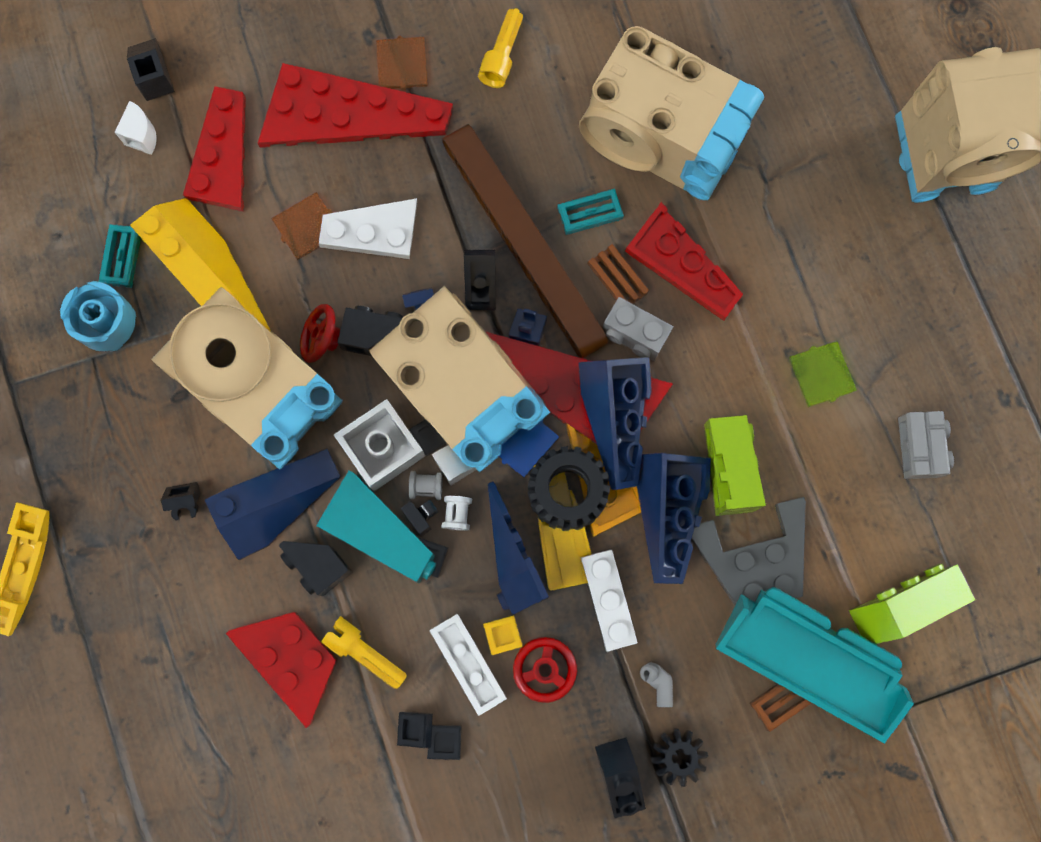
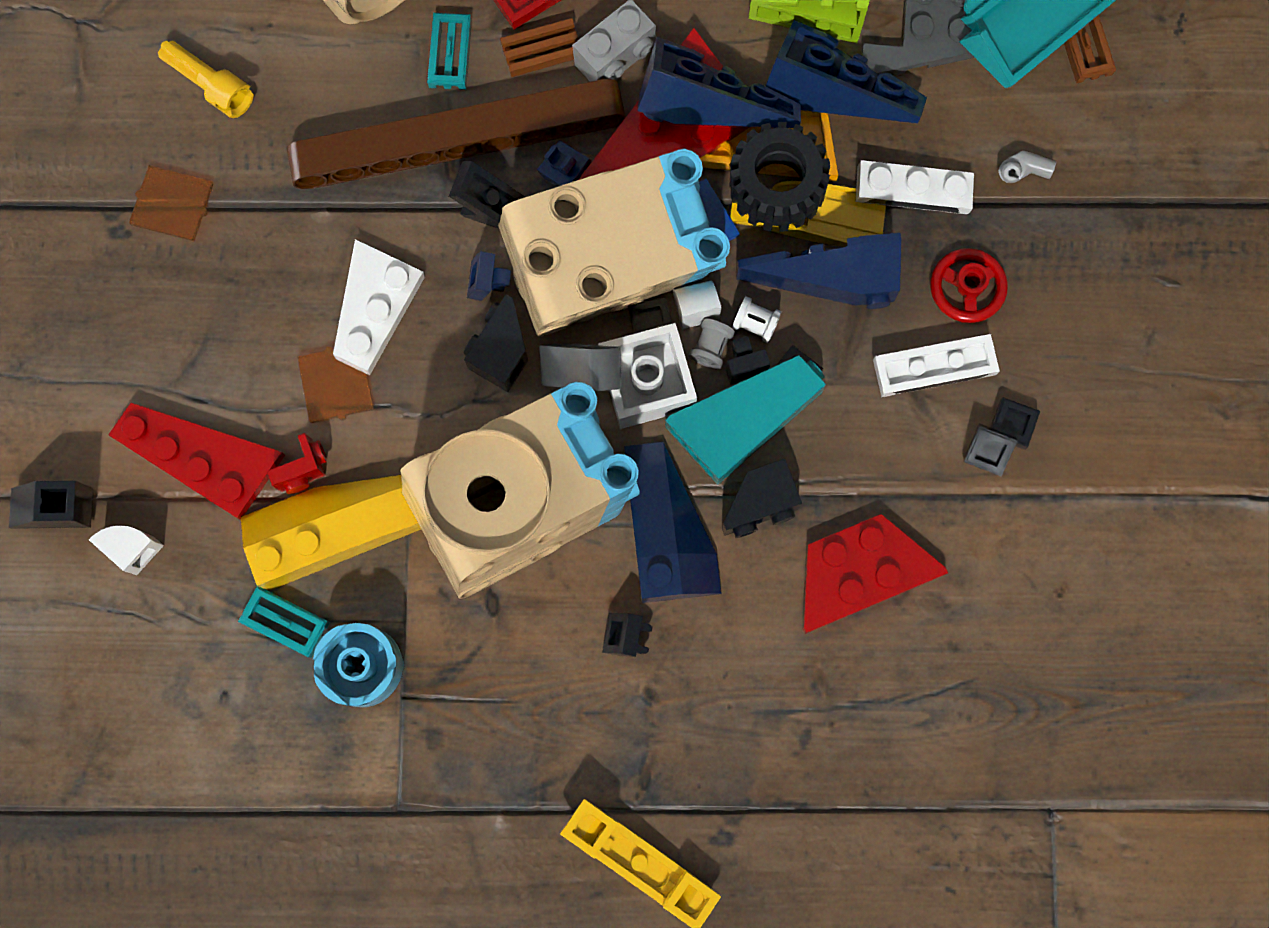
camera: 65 degrees left, 0 degrees up
red wing [258,63,453,148] -> none
red piece [300,304,340,363] -> none
yellow piece [321,616,407,689] -> none
yellow tile [483,615,523,655] -> none
black slope [595,737,646,818] -> none
black gear [651,728,708,787] -> none
none -> red bracket [267,433,327,494]
none -> dark grey beam [539,343,622,391]

